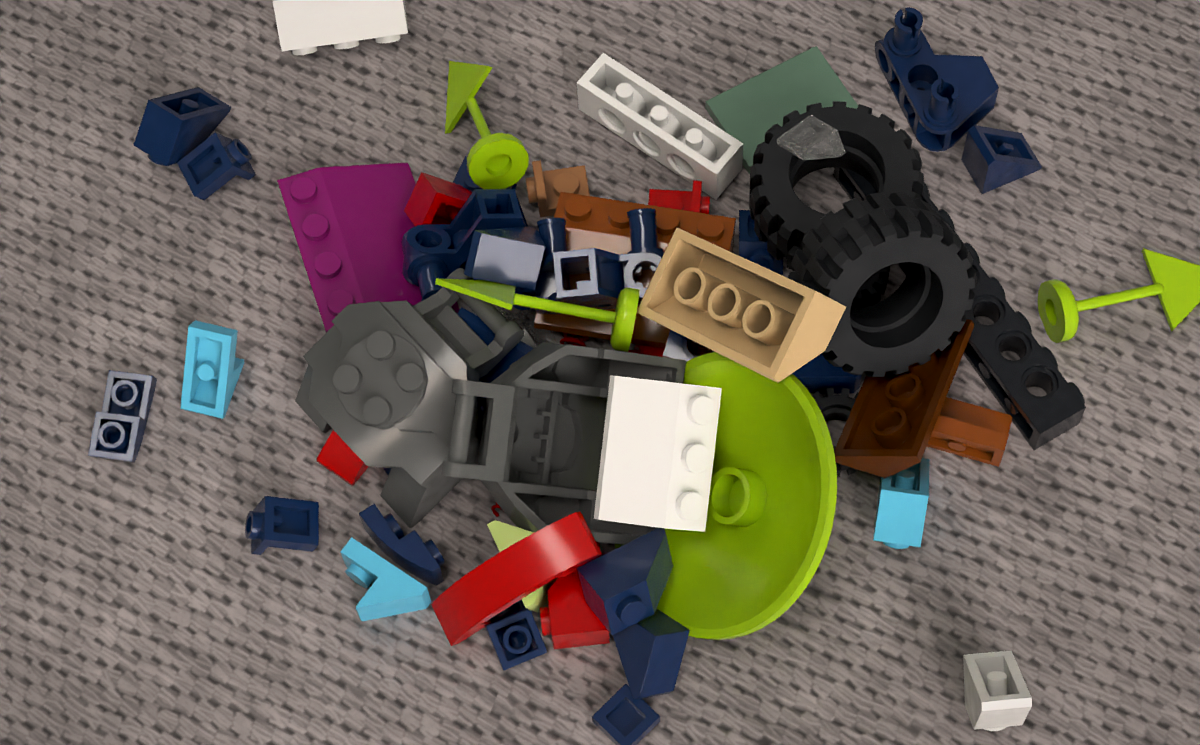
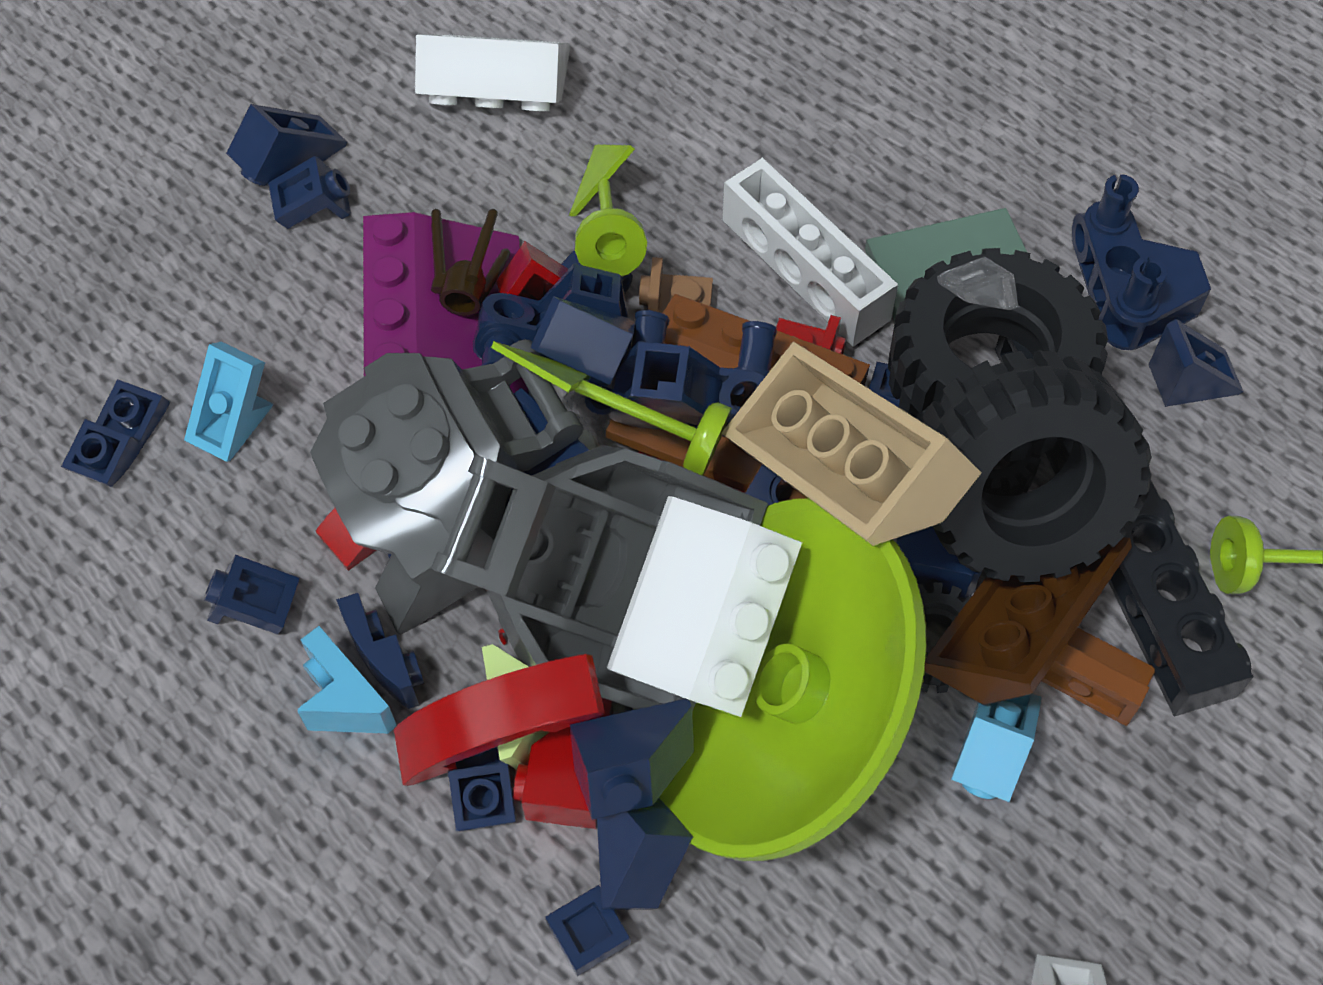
camera: 10 degrees right, 5 degrees down
none -> dark brown plant [431,209,510,316]

